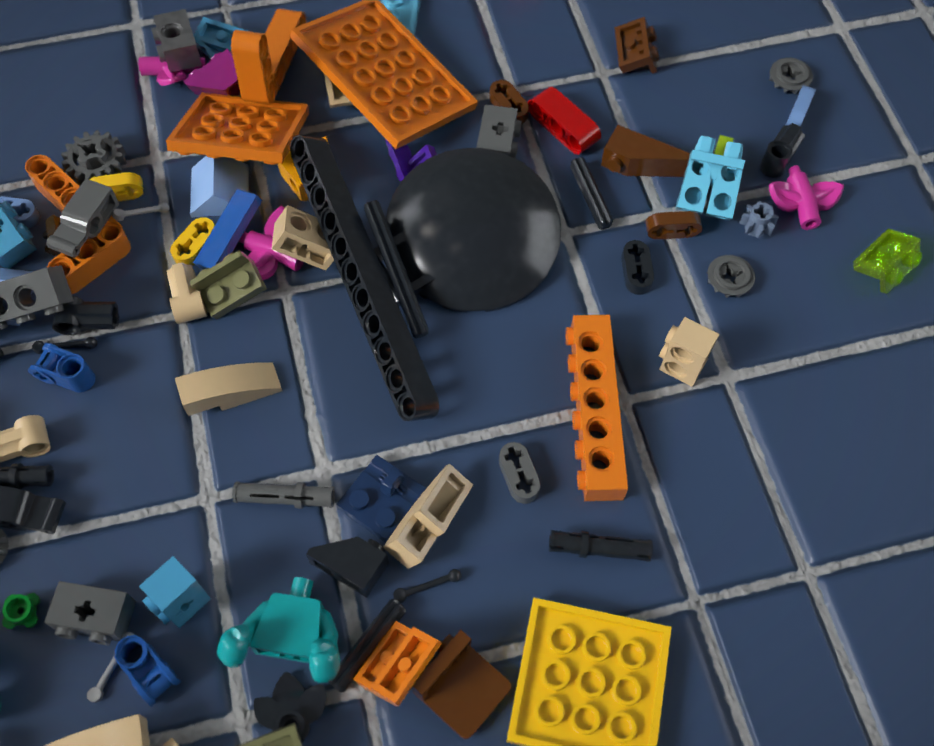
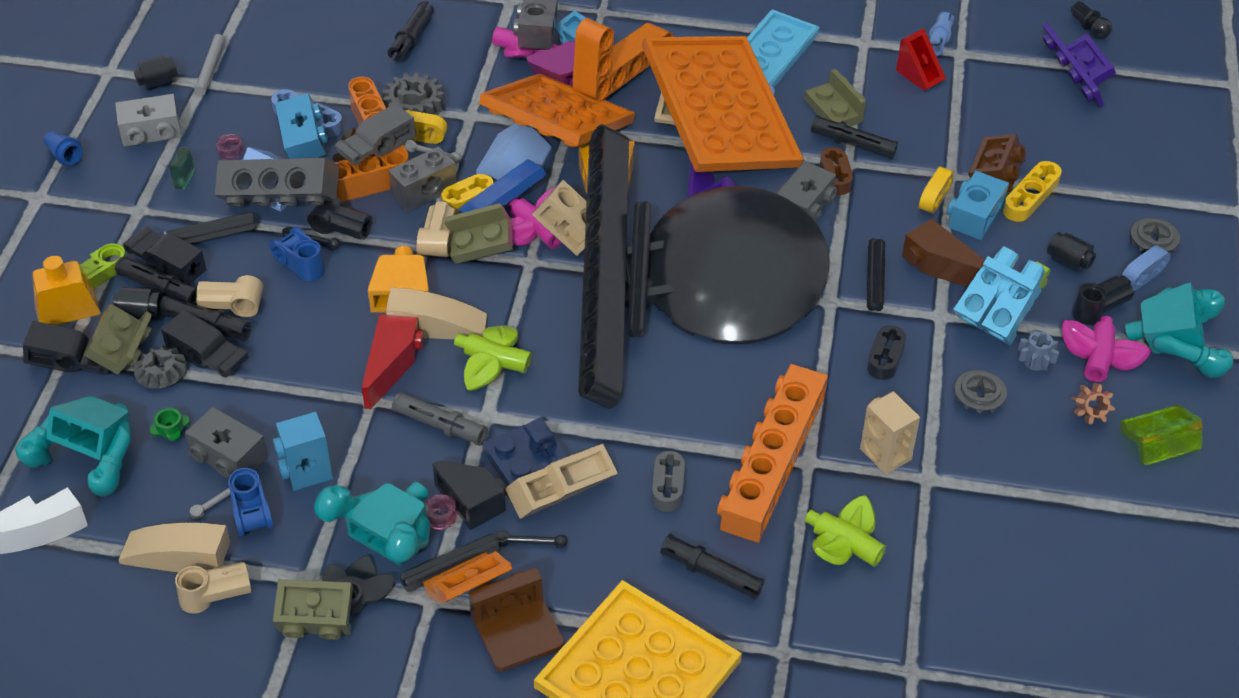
camera: 25 degrees right, 15 degrees down
red beam [528,86,602,155] -> none
reddish brown beam [646,211,702,239] -> none
none -> red slope [362,314,424,409]
none -> light orange torso [368,246,429,313]
none -> black pin [387,1,434,62]
none -> flat silver brick [388,146,456,213]
none -> clear pink bush [425,494,457,530]
none -> lime plant [454,325,532,391]
none -> olive bracket [804,69,866,127]
none -> lime plant [804,494,886,567]
none -> black pin [811,115,899,159]
none -> yellow beam [919,166,955,214]
none -> dark azure brick [947,171,1009,240]
none -> yellow beam [1003,161,1062,222]
none -> black brick [1047,232,1096,273]
none -> nougat gear [1071,383,1115,424]
none -> teal torso [1125,282,1234,379]

